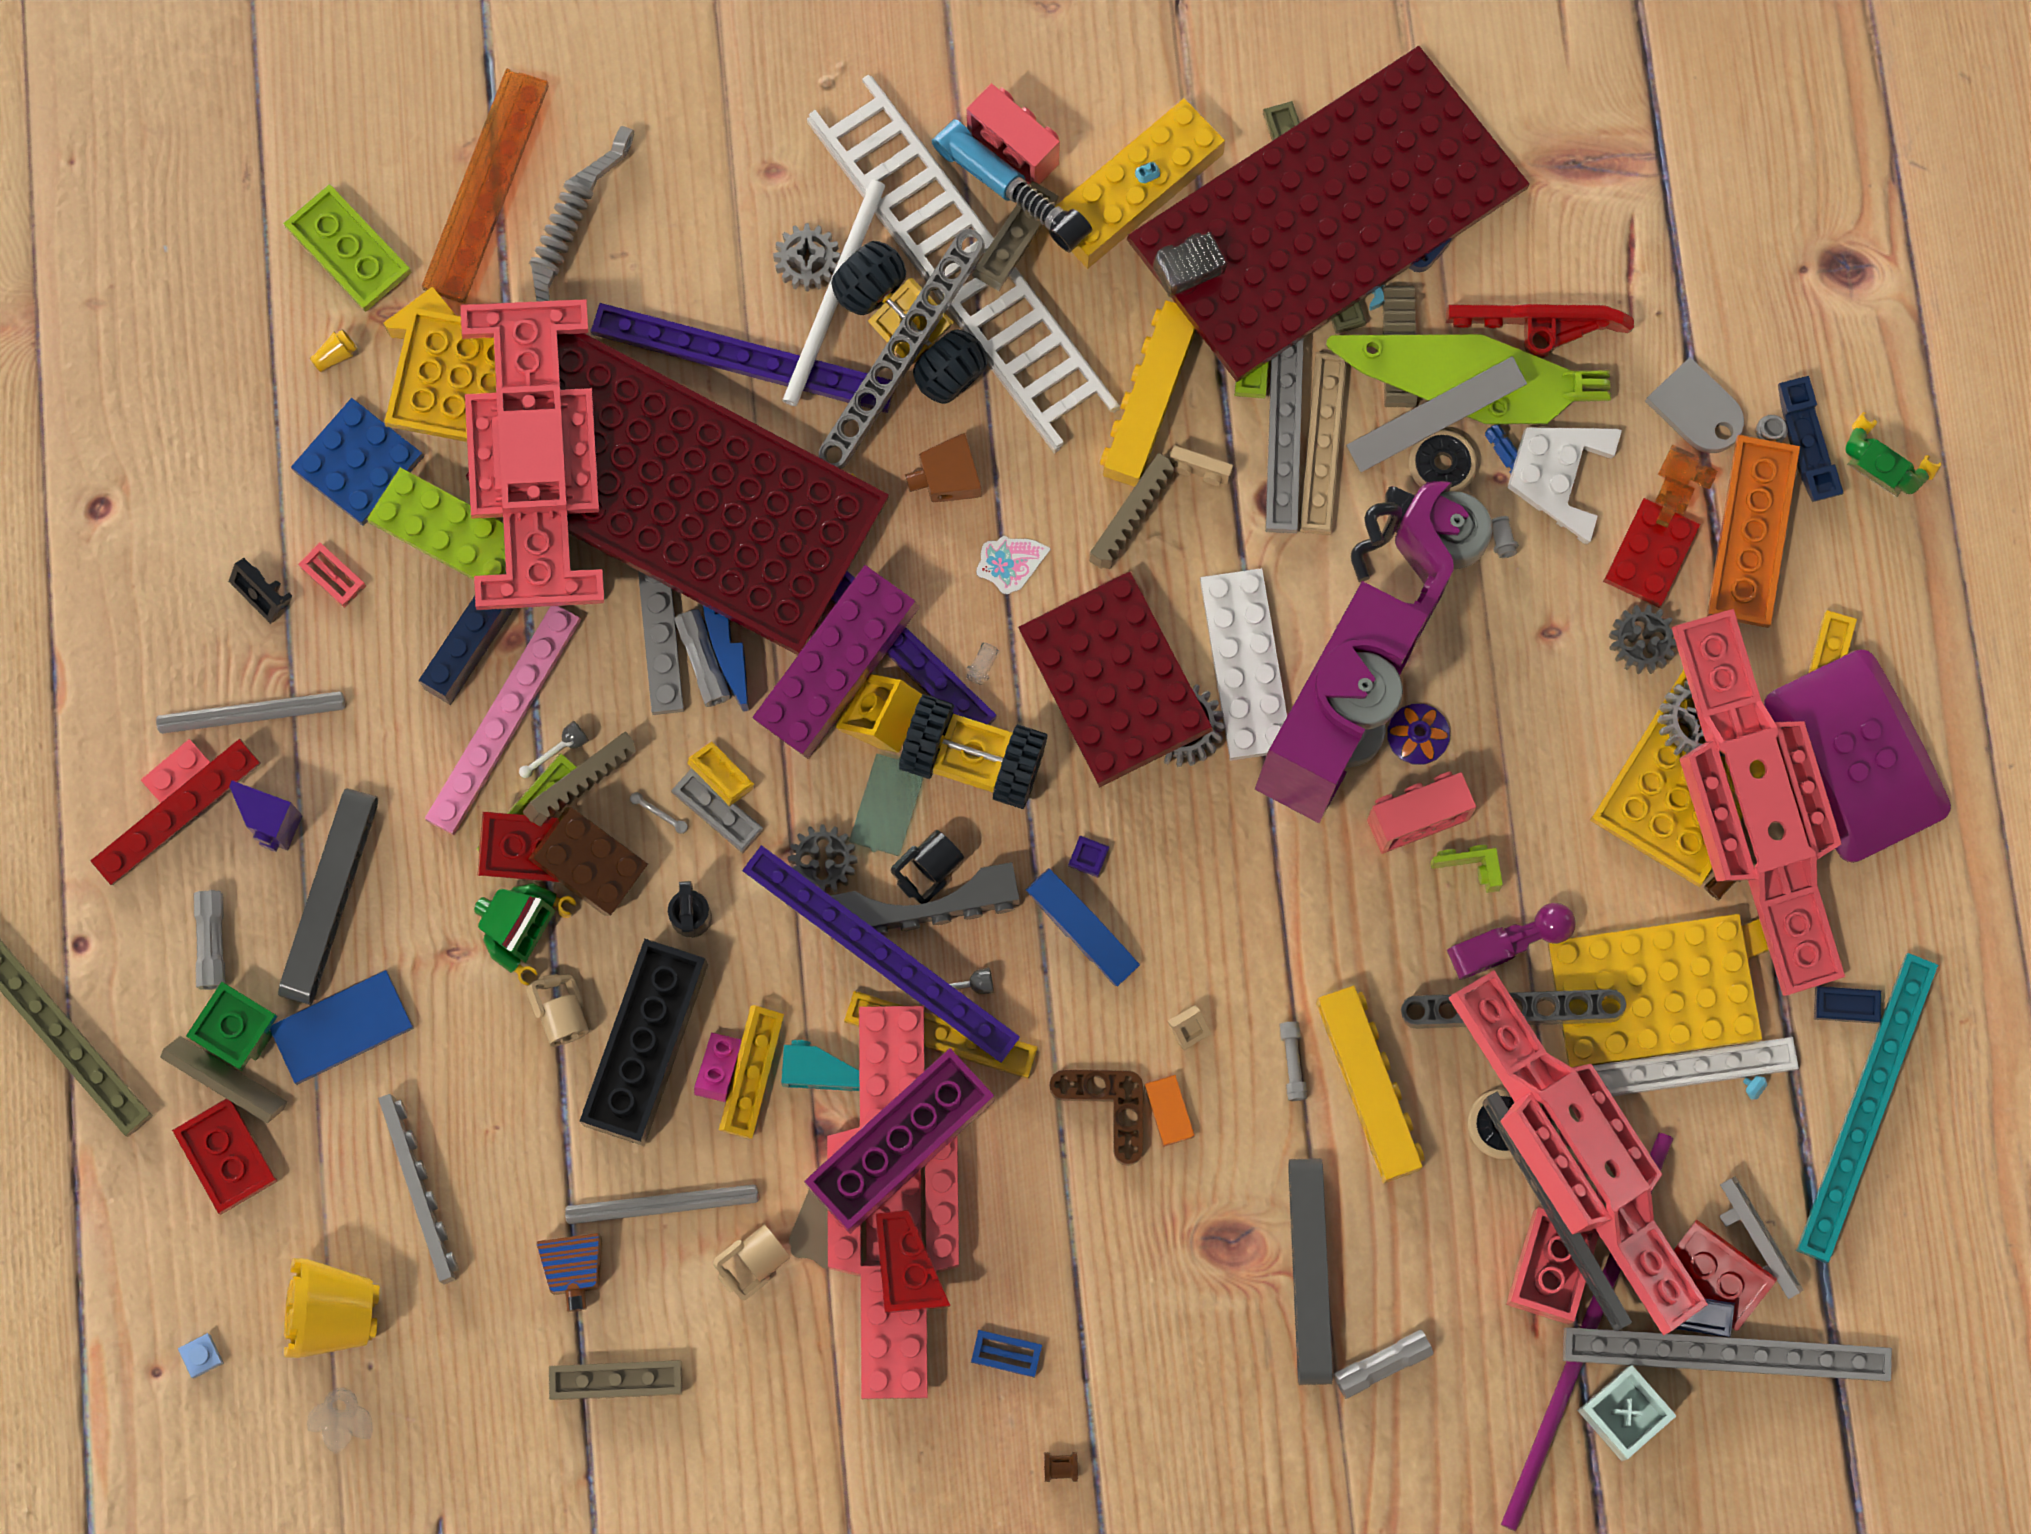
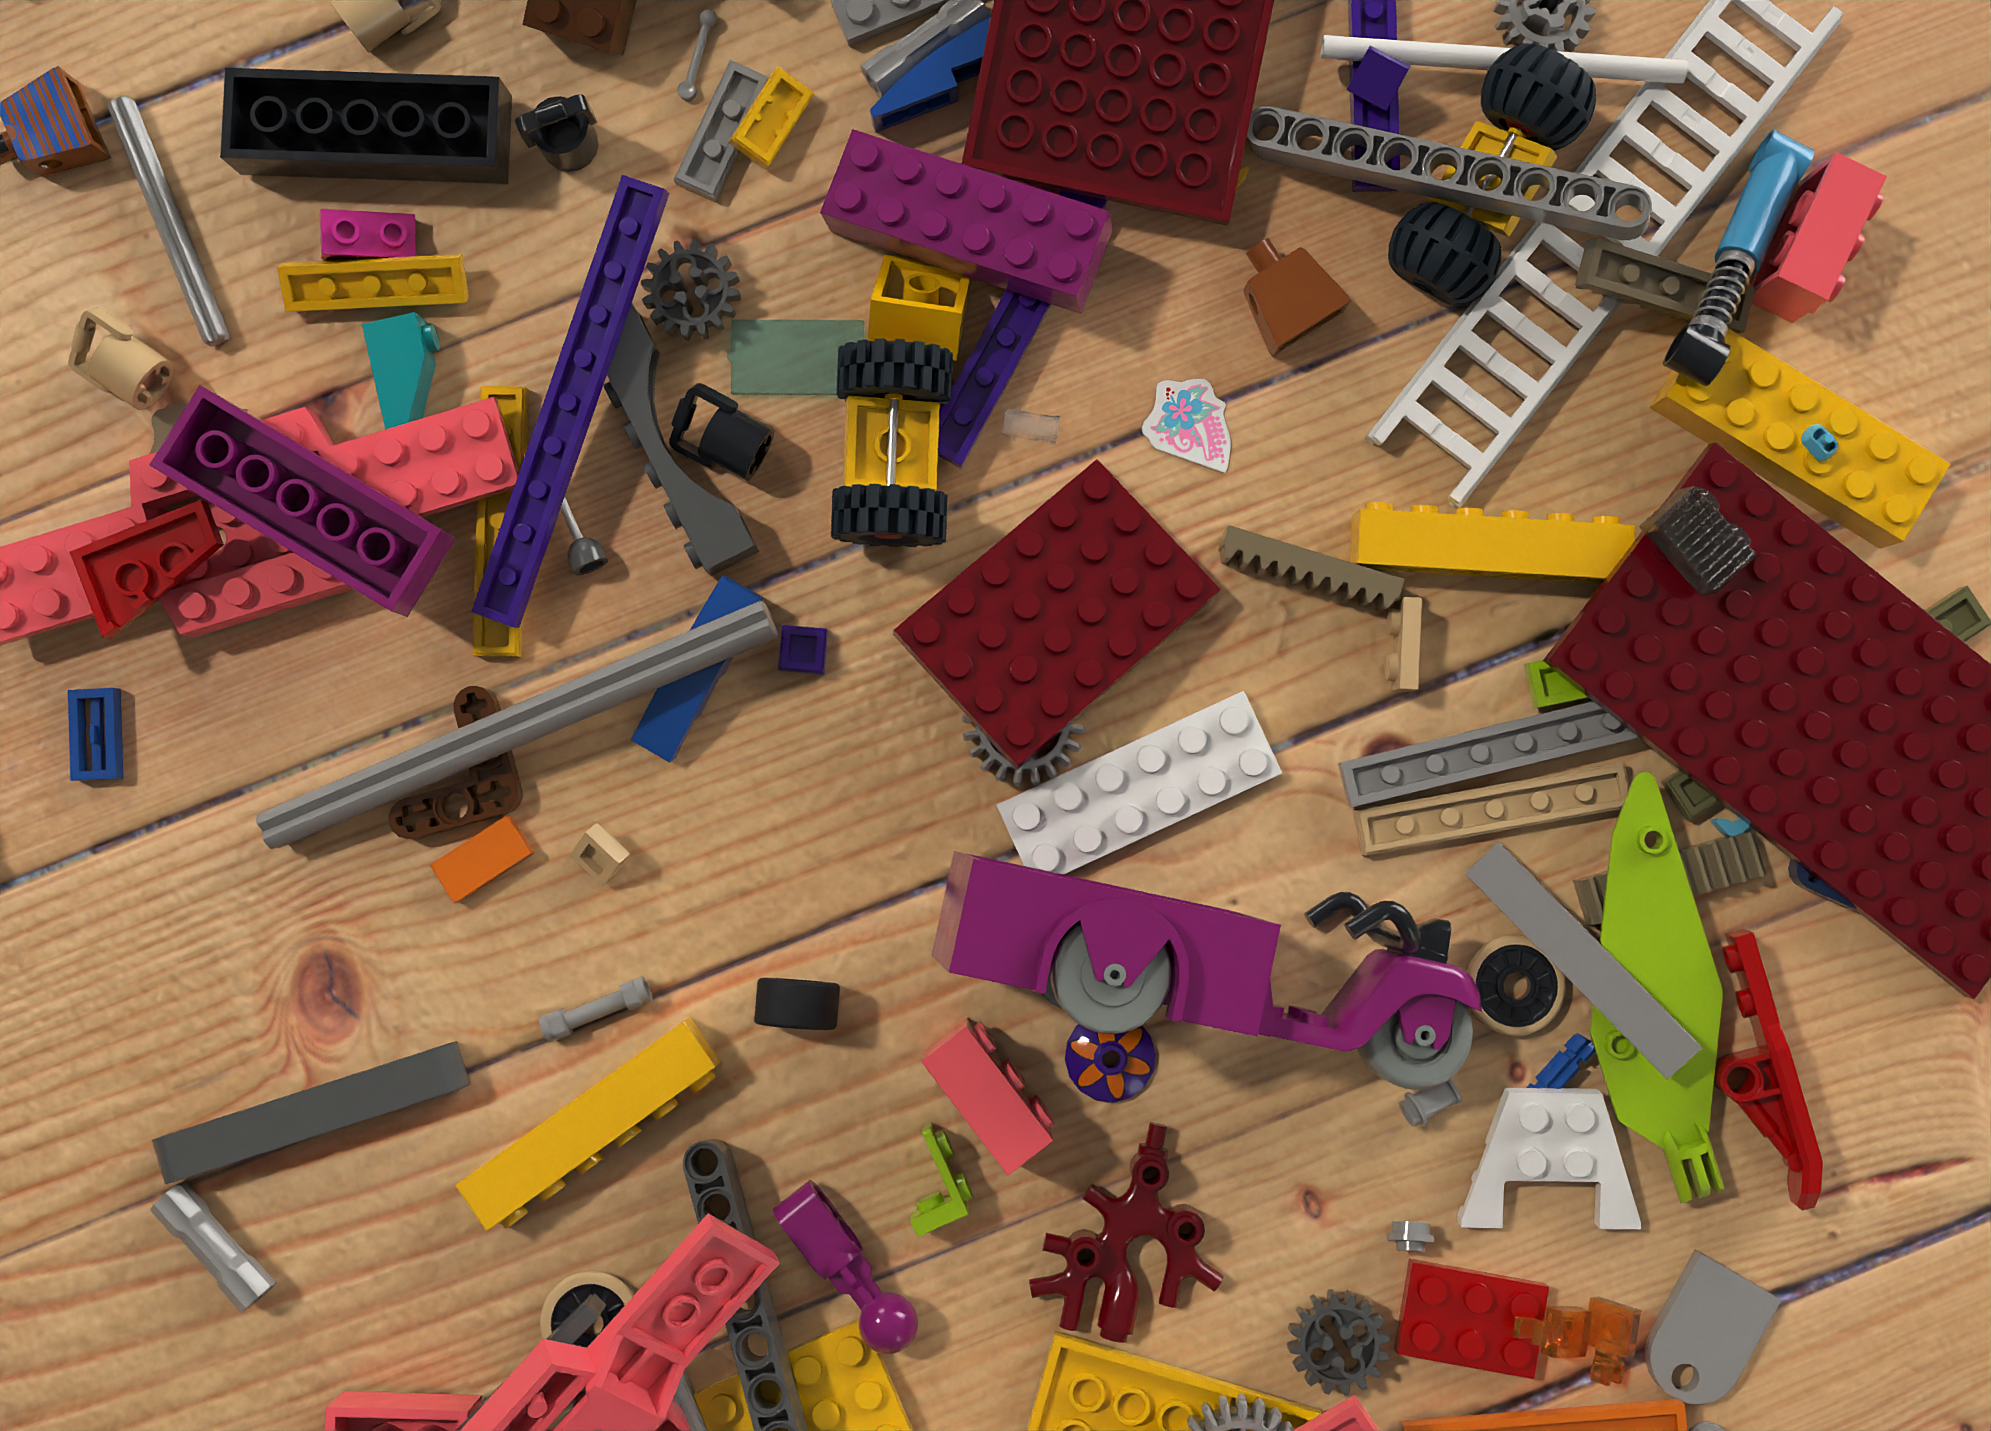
camera: 75 degrees right, 10 degrees up
none -> light grey axle [256,601,779,849]
none -> black tyre [754,978,840,1030]
none -> dark red plant [1029,1122,1224,1343]
none -> dark purple tile [1347,45,1410,111]
none -> light grey plate [1387,1221,1434,1252]

